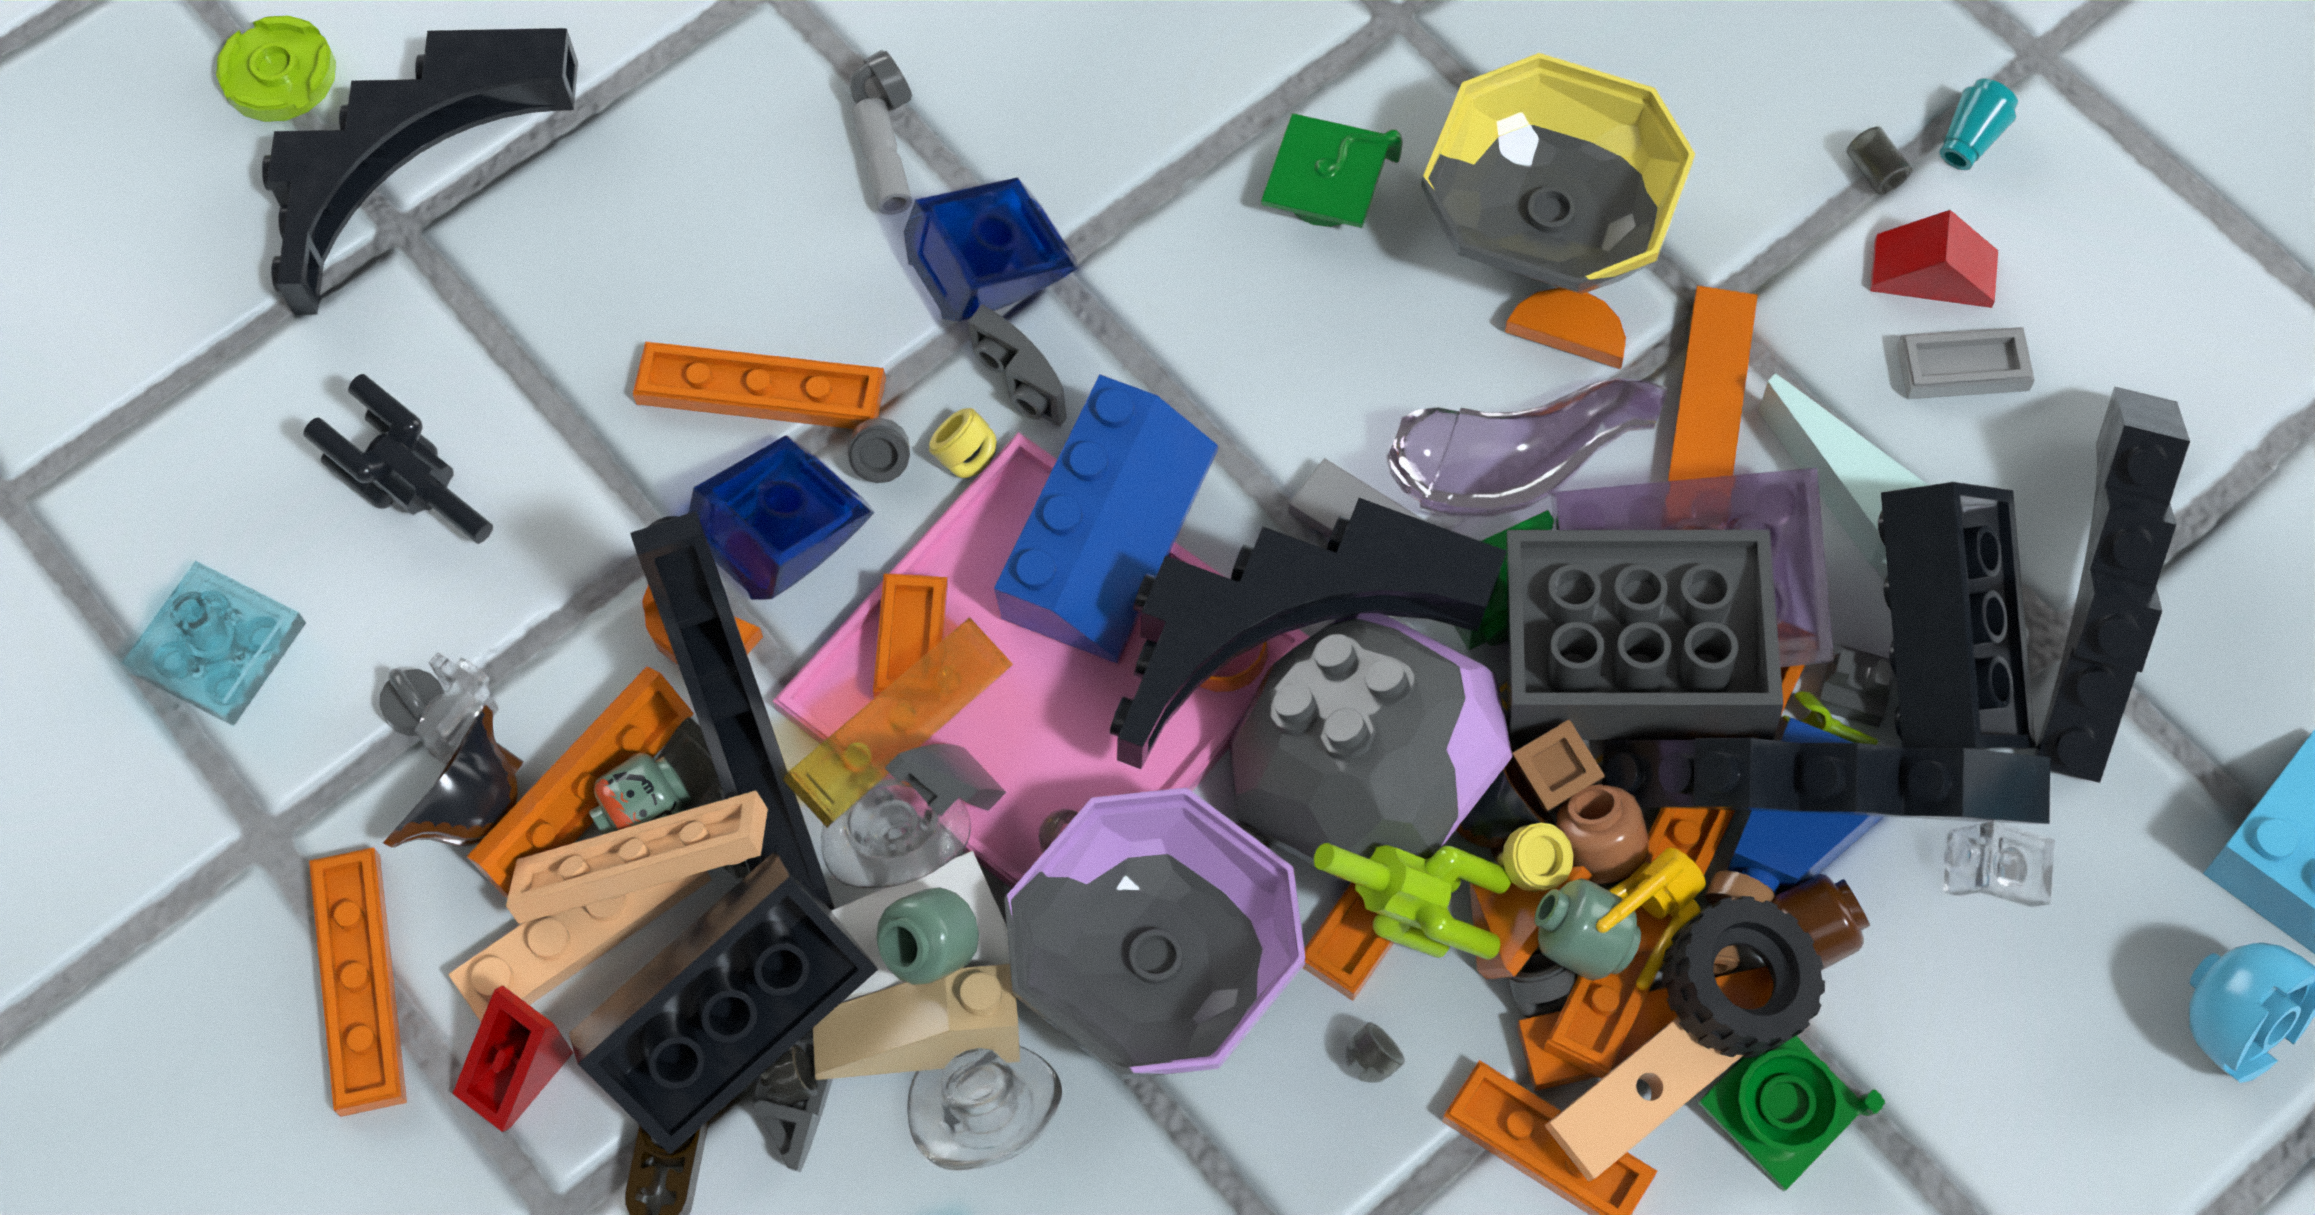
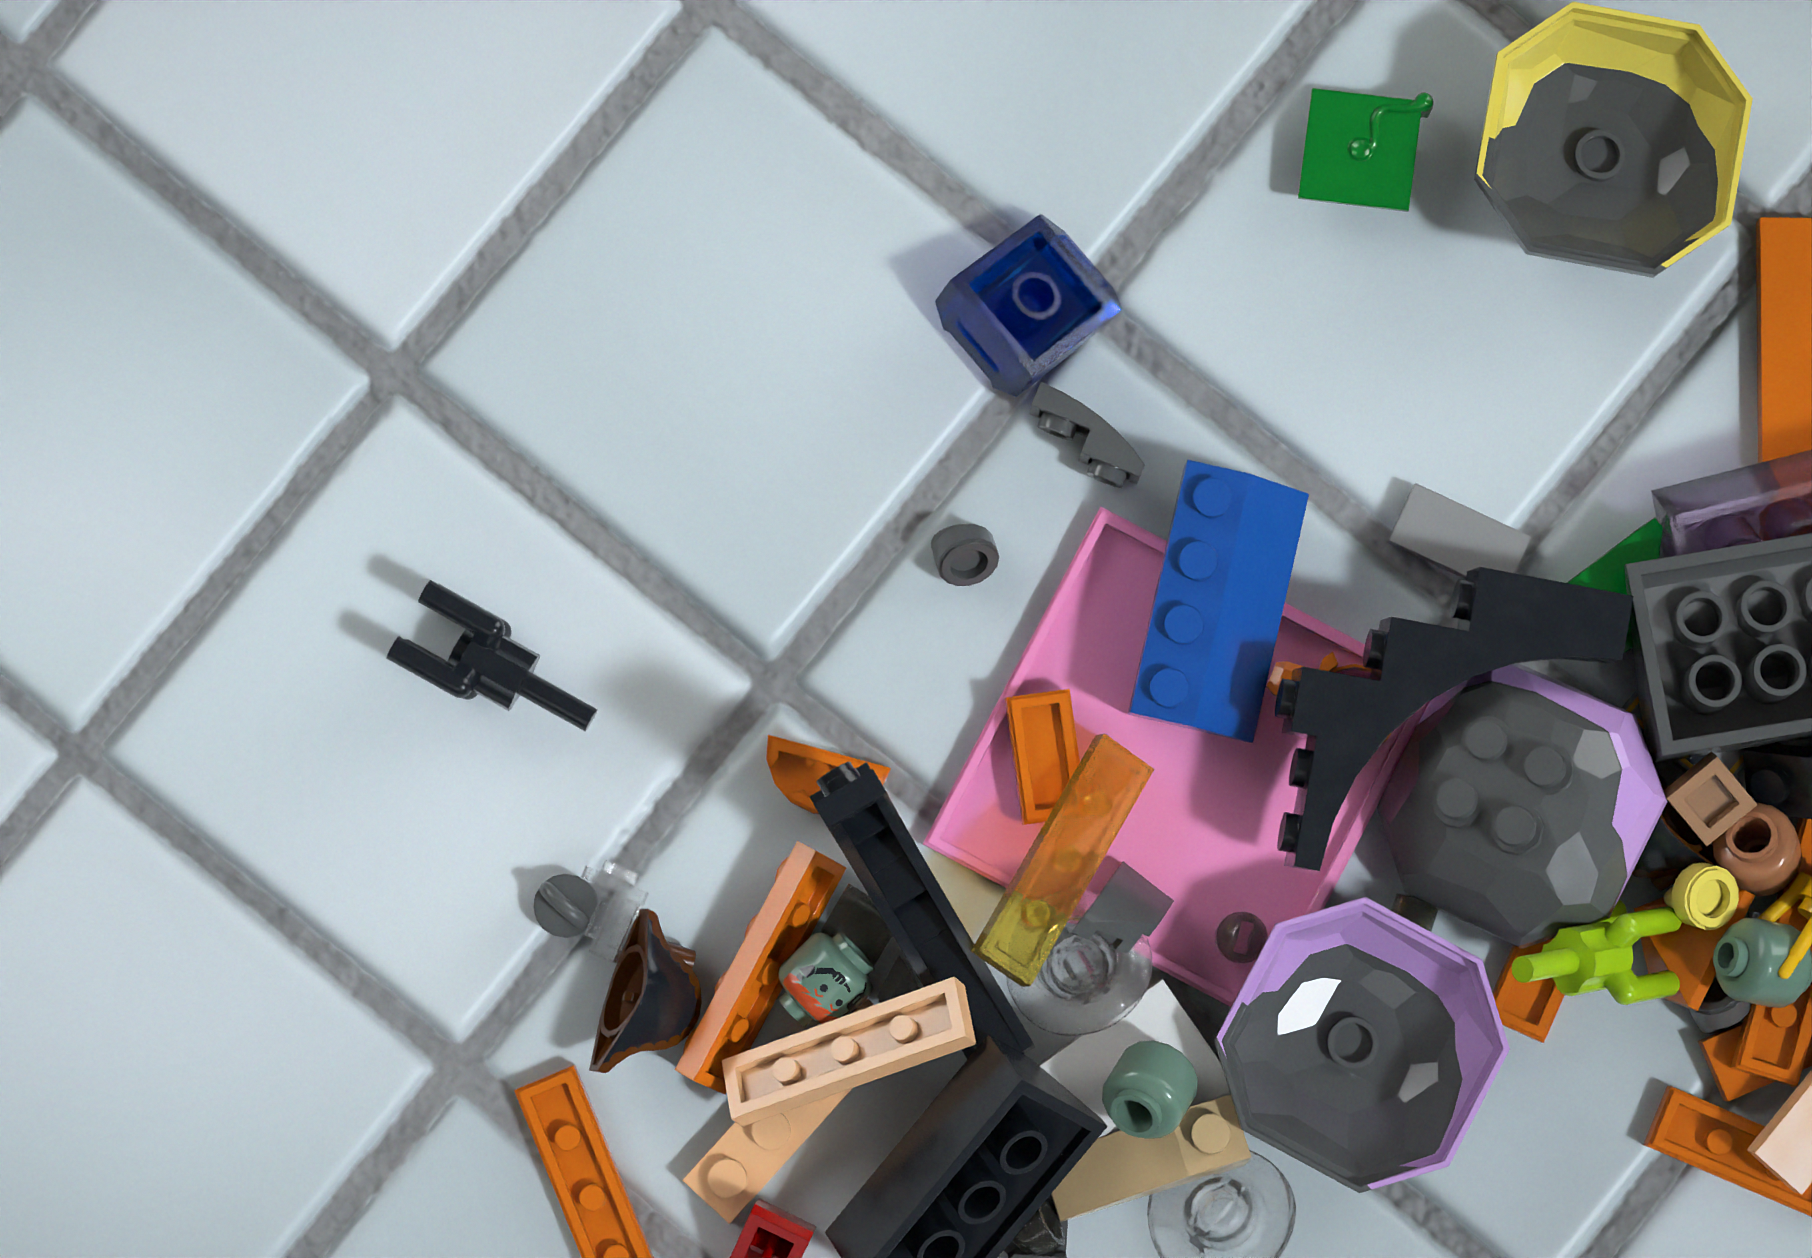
camera: 10 degrees left, 20 degrees up
clear light blue plate [122,561,306,726] -> none
lime tile [216,15,336,122] -> none
black arch [262,28,578,315] -> none
orange tile [633,341,886,429] -> none
clear blue slope [688,435,875,600] -> none
dark grey tile [850,50,912,110] -> none
light grey piece [852,98,912,215] -> none
light yellow tile [929,408,997,478] -> none
clear smoke hinge [1345,1022,1405,1083] -> none
clear purple animal [1386,377,1669,518] -> none
orange tile [1505,287,1626,369] -> none

